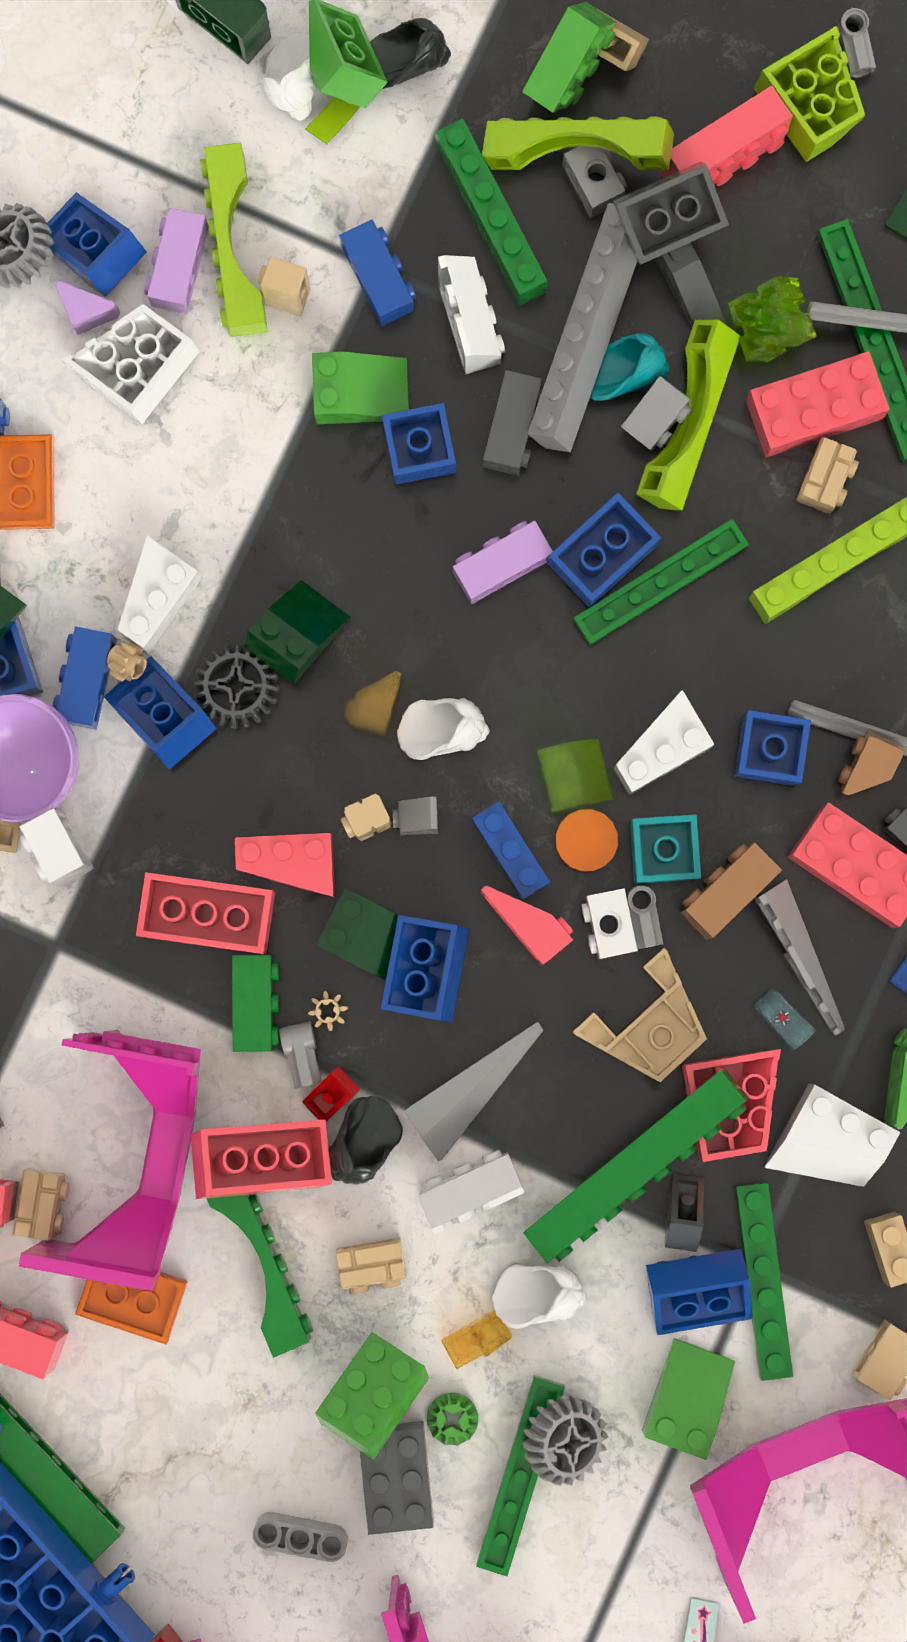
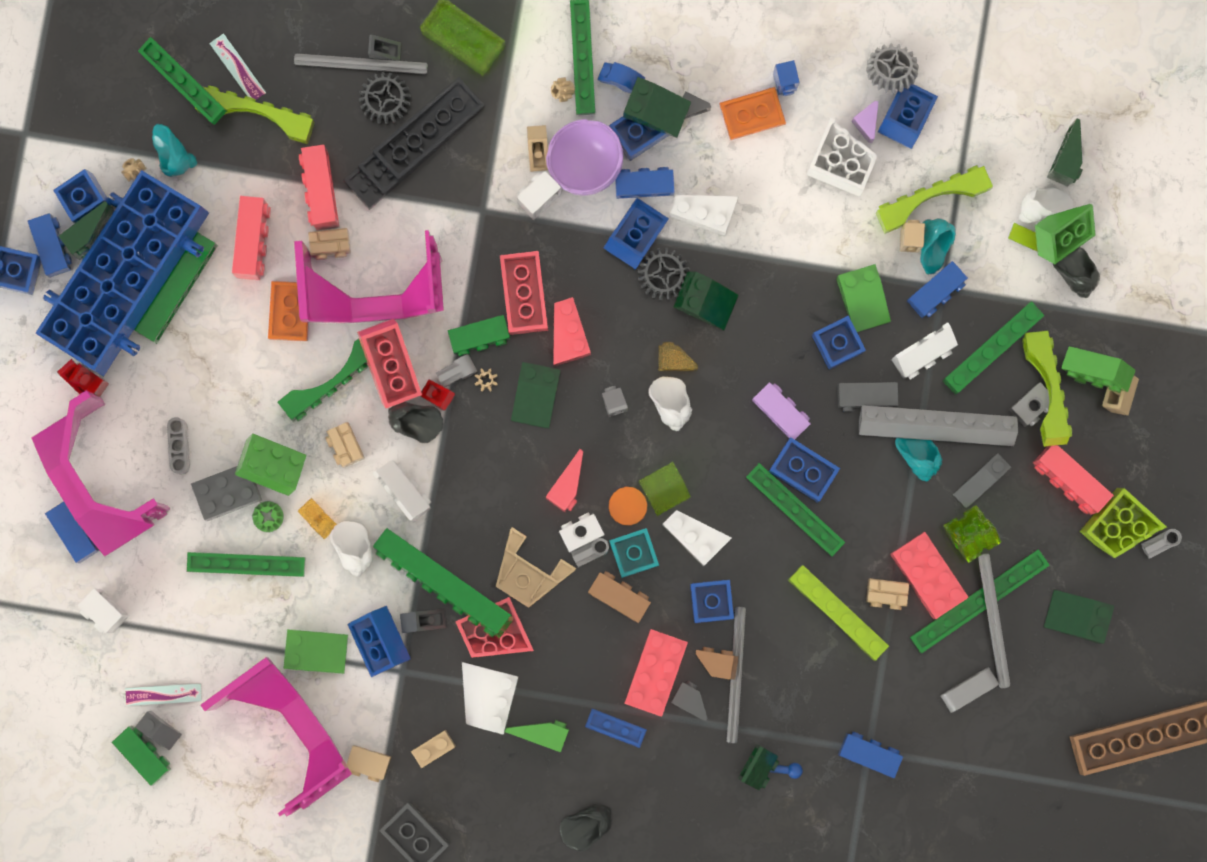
camera: 70 degrees right, 0 degrees up
tan gear [107,642,147,682] -> none
lavender brick [144,208,209,314] -> none
tan brick [340,793,392,841] -> none
blue slope [381,915,470,1023] -> none
light grey wedge [404,1022,543,1162] -> none
blue brick [472,801,550,901] -> none
light grey gear [522,1395,608,1486] -> none
dark grey brick [613,161,729,265] -> none
light grey brick [621,376,692,451] -> none
lime arch [636,320,741,511] -> none
green plate [735,1182,793,1381] -> none
clear light blue leg [754,988,816,1050] -> none
light grey wedge [755,879,845,1036] -> none
none -> teal hair [920,218,956,275]

